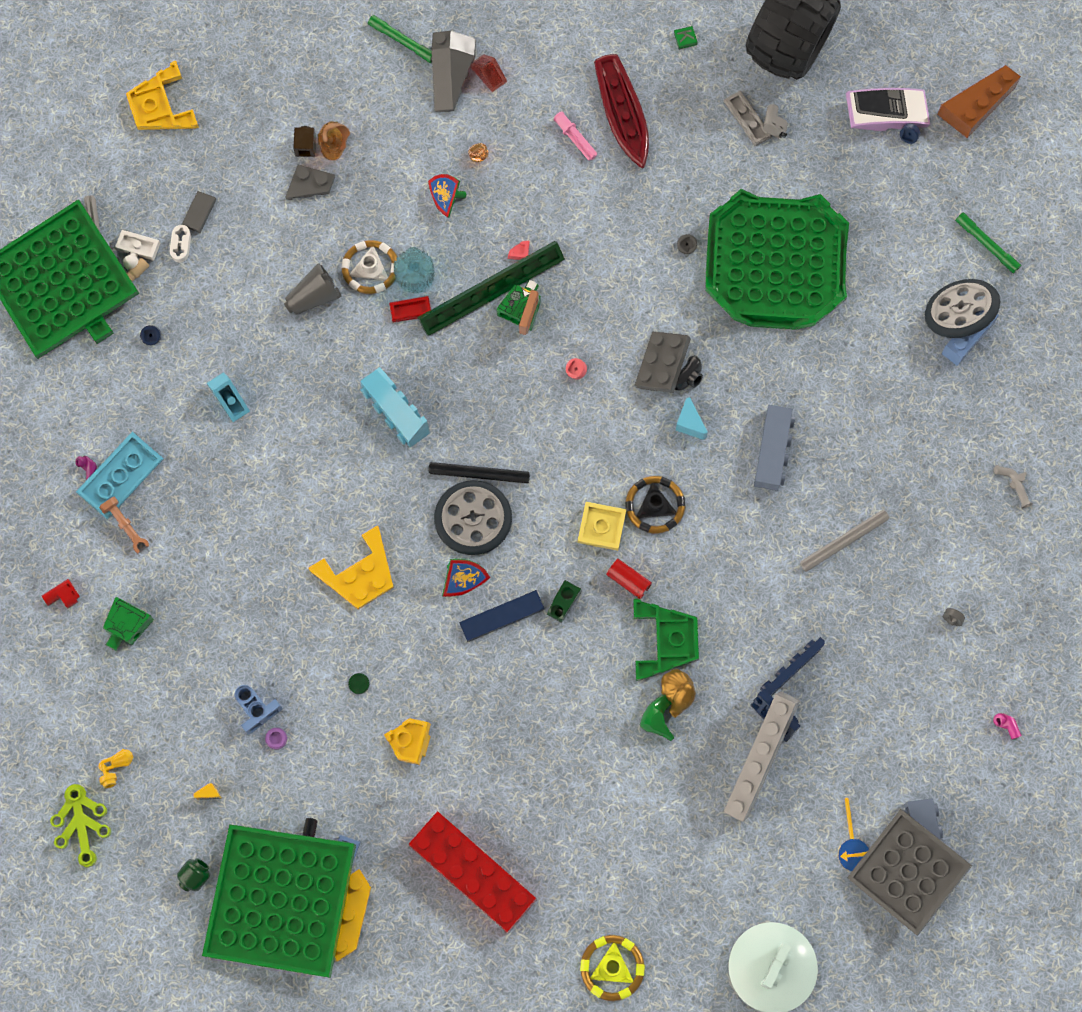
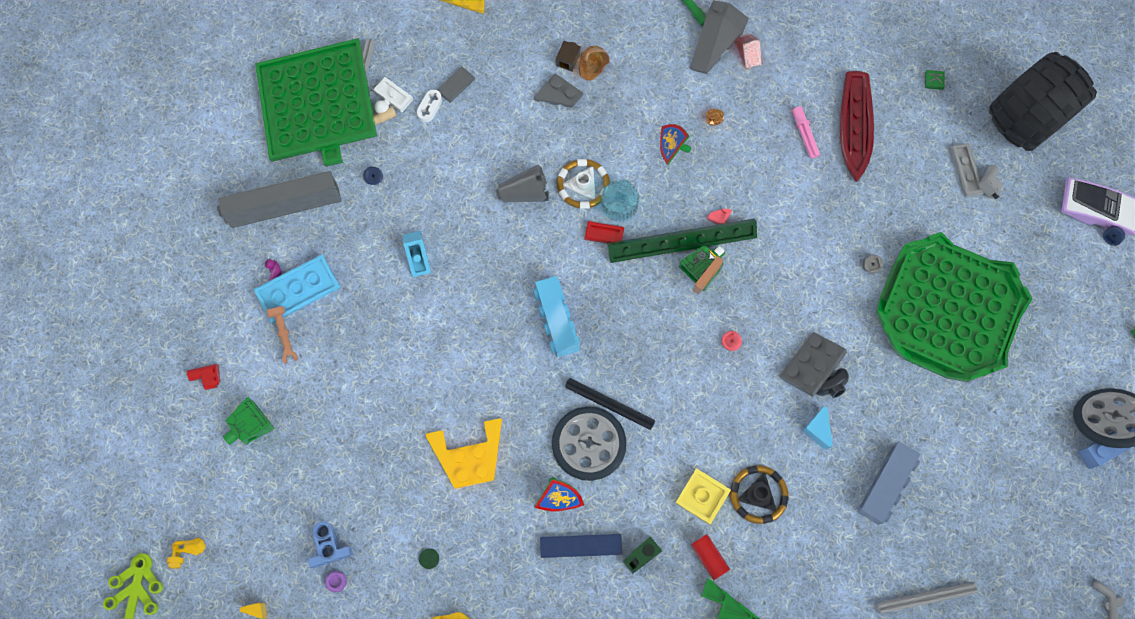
camera: 20 degrees right, 0 degrees up
none -> dark grey brick [217,171,342,228]

